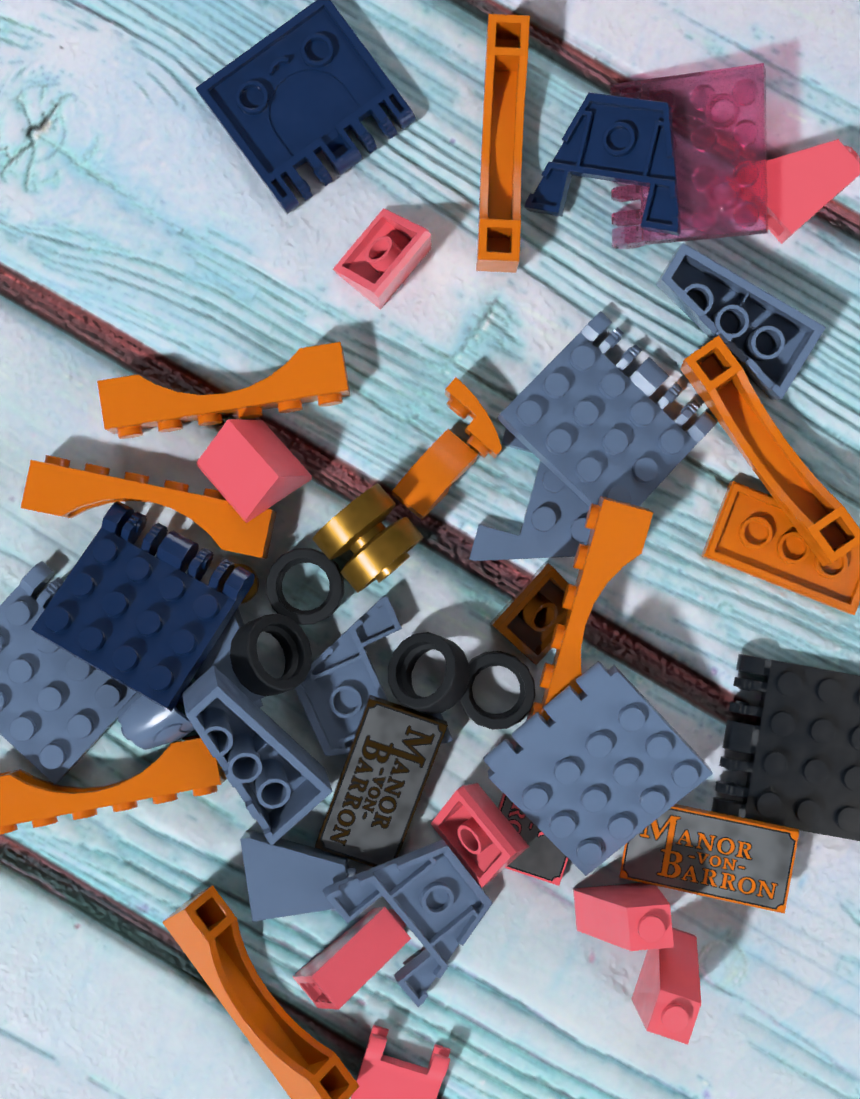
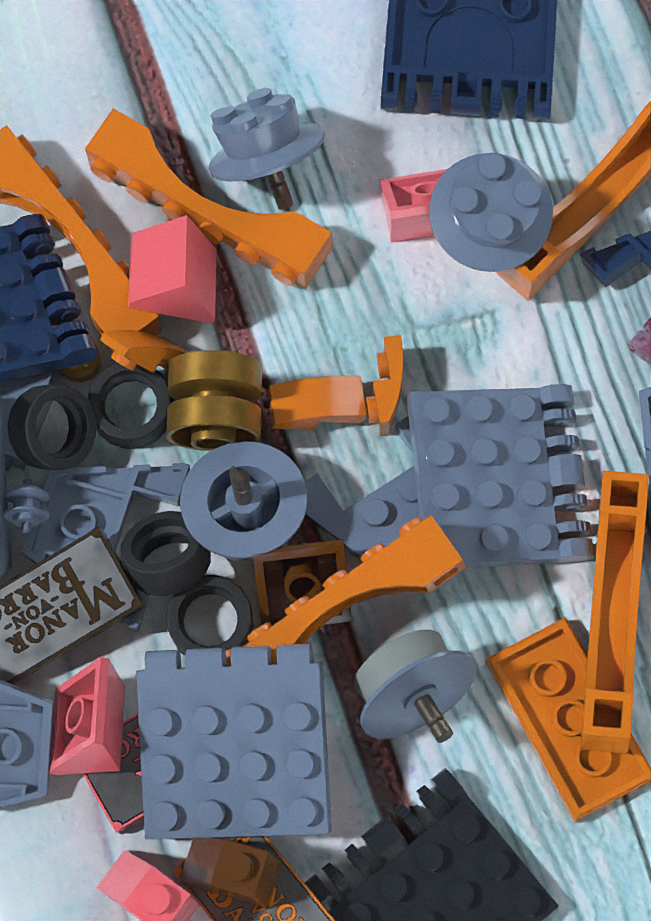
camera: 45 degrees right, 15 degrees down
none -> sand blue wheel [4,479,50,533]
none -> orange slope [100,330,188,373]
none -> reddish brown slope [179,838,282,909]
none -> sand blue piece [180,441,307,561]
none -> sand blue piece [209,88,325,210]
none -> sand blue piece [354,629,477,743]
none -> sand blue piece [429,153,553,272]

